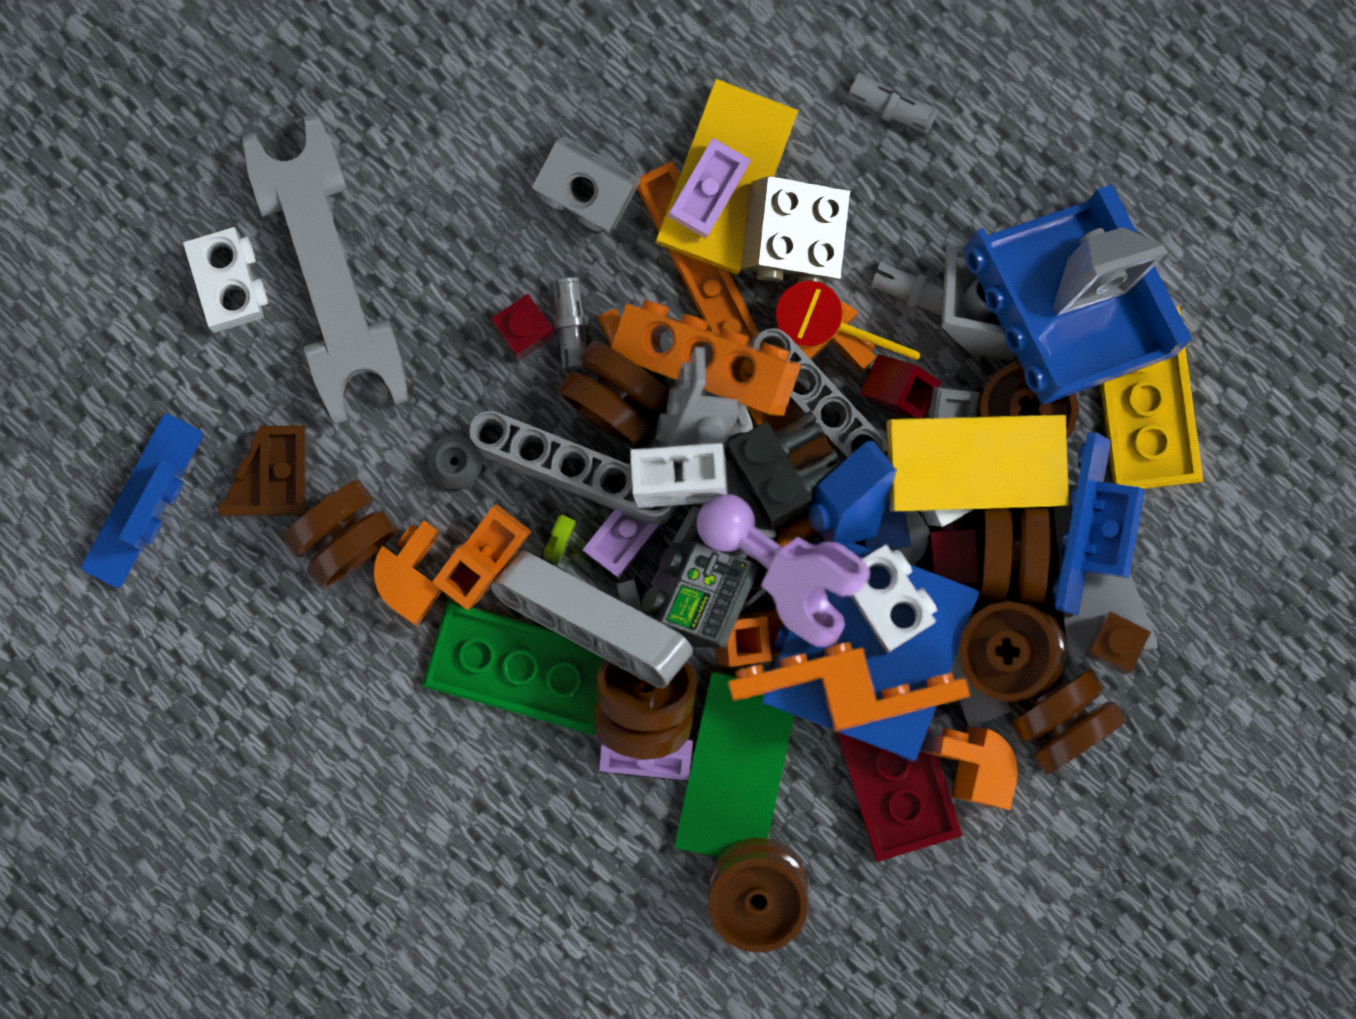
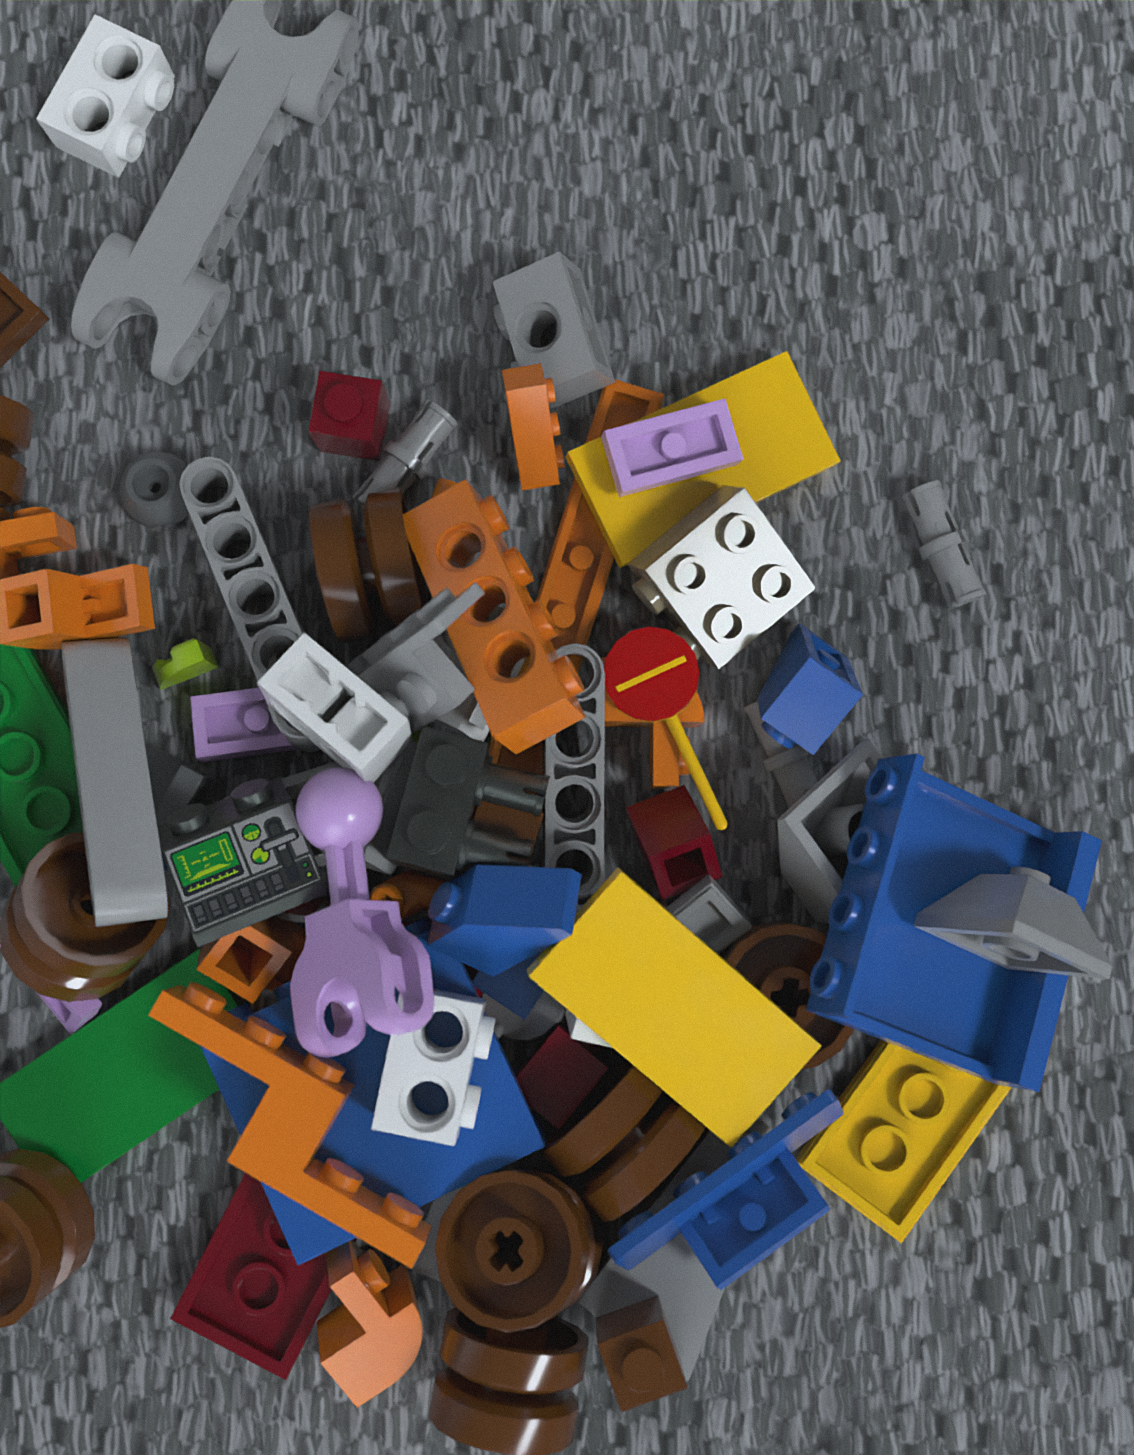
camera: 45 degrees right, 0 degrees up
none -> orange piece [502,363,565,491]
none -> blue slope [757,623,863,755]

